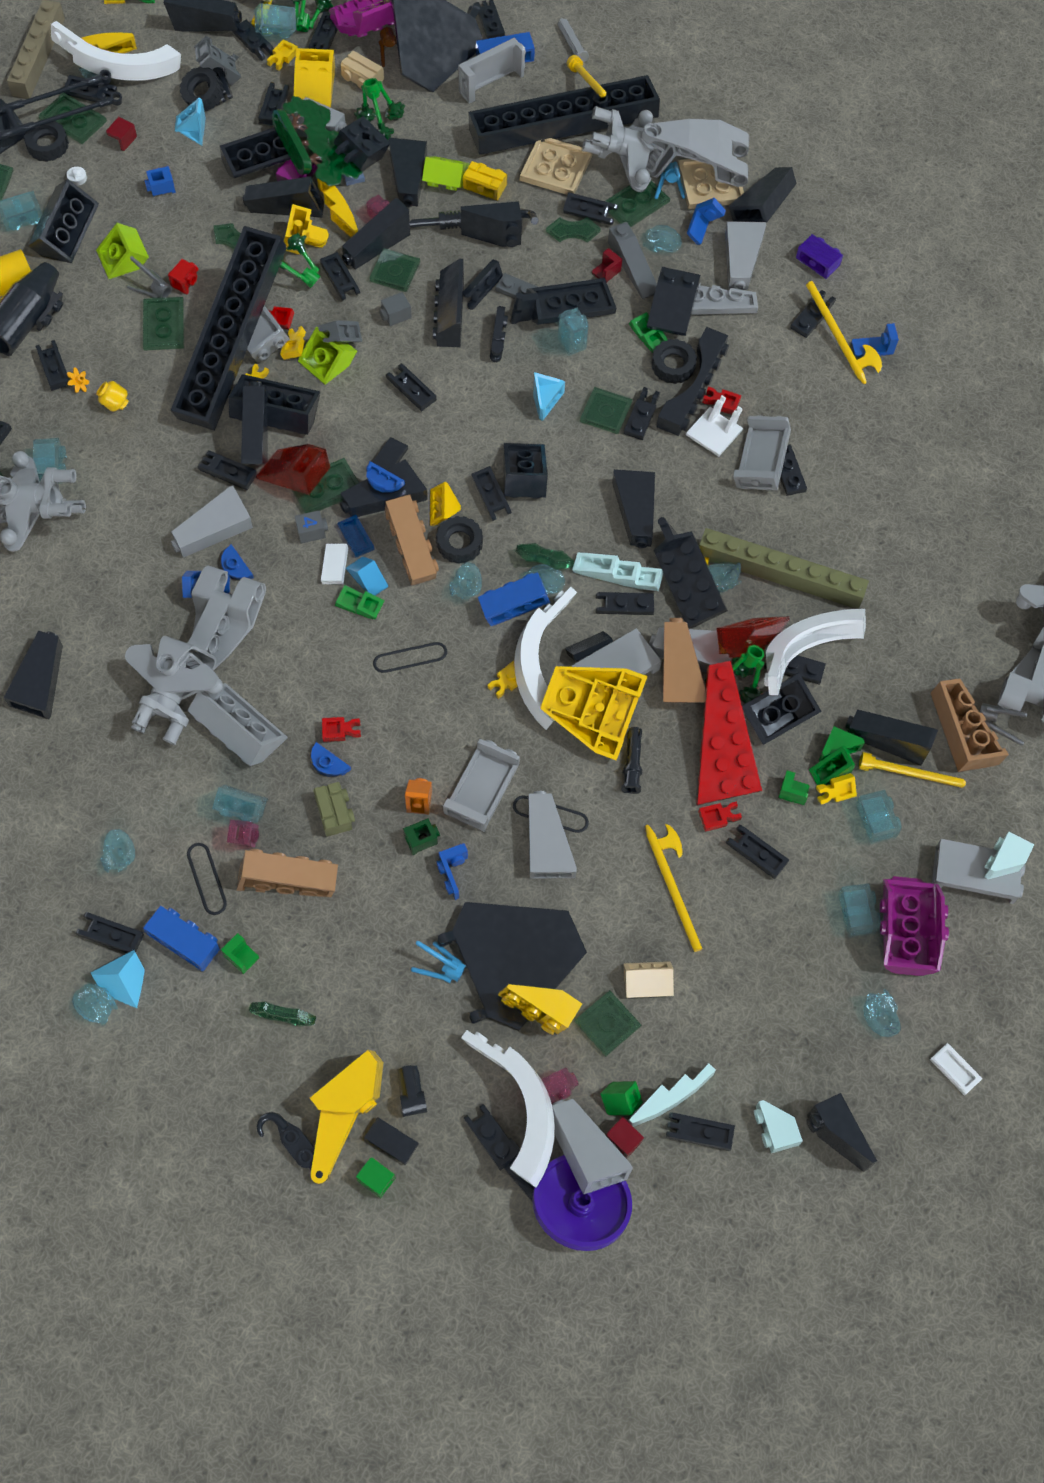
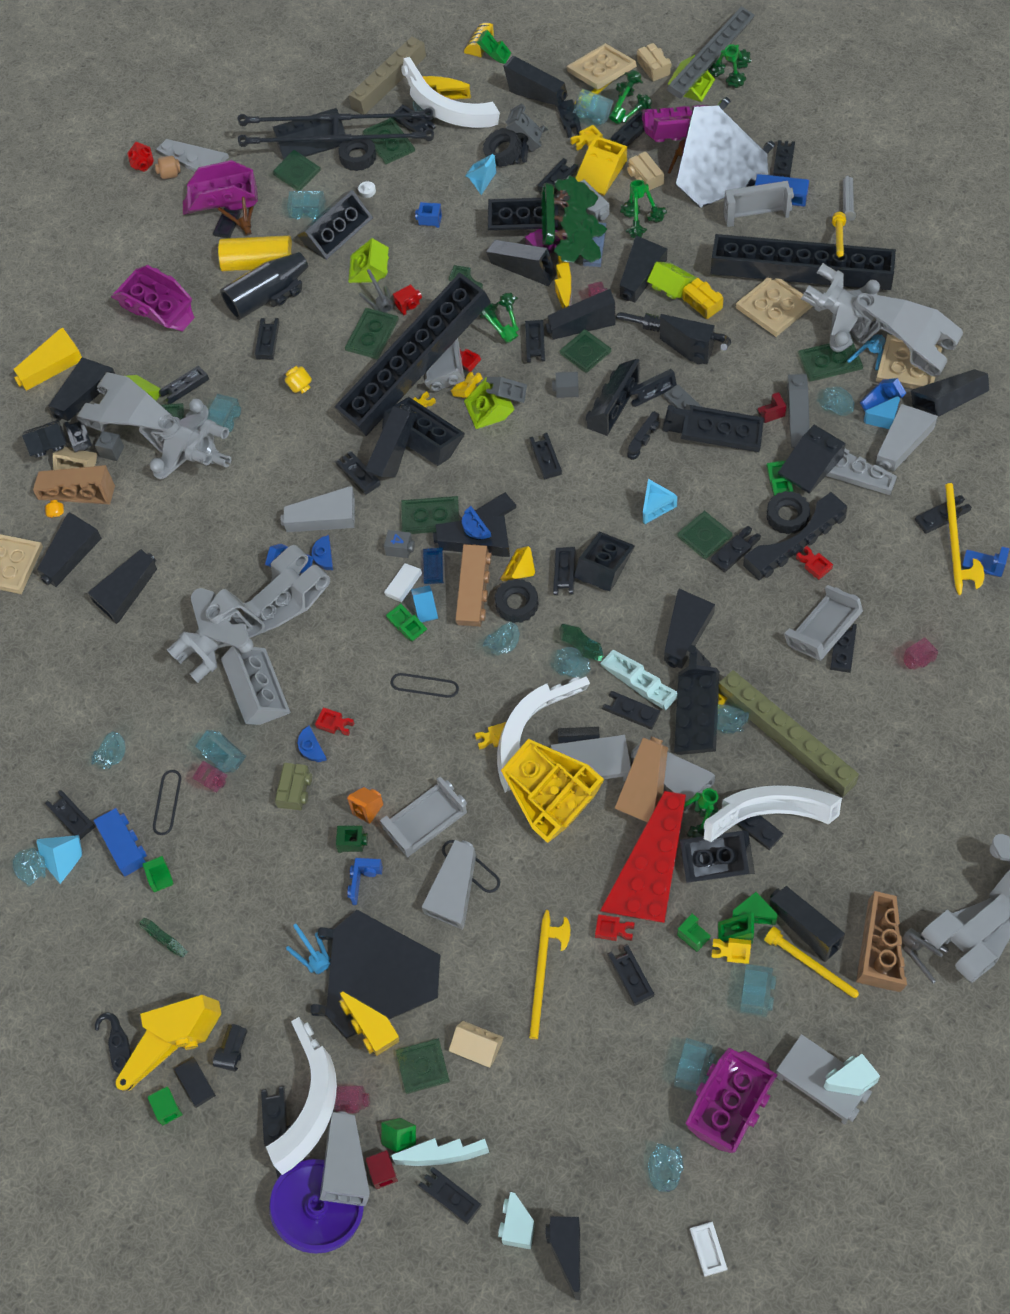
camera: 35 degrees right, 5 degrees down
light orange plant [67,367,89,393] -> none
dark red panel [106,117,137,151] -> none
medium nougat wedge [236,849,338,897] -> none
clear red slope [256,444,330,495] -> none
yellow brick [284,204,329,255] -> none
black hinge [334,116,391,171] -> none
blue brick [478,572,551,626] -> none
clear green tile [546,217,601,243] -> none
clear light blue brick [558,307,588,356] -> none
black hinge [563,192,618,225] -> none
black pin [621,727,643,794] -> none
white plate [686,395,743,457] -> none
clear red slope [716,616,790,658] -> none
dark purple brick [796,234,843,279] -> none
none -> dark azure slope [864,396,900,429]
none -> clear pink brick [904,637,938,670]

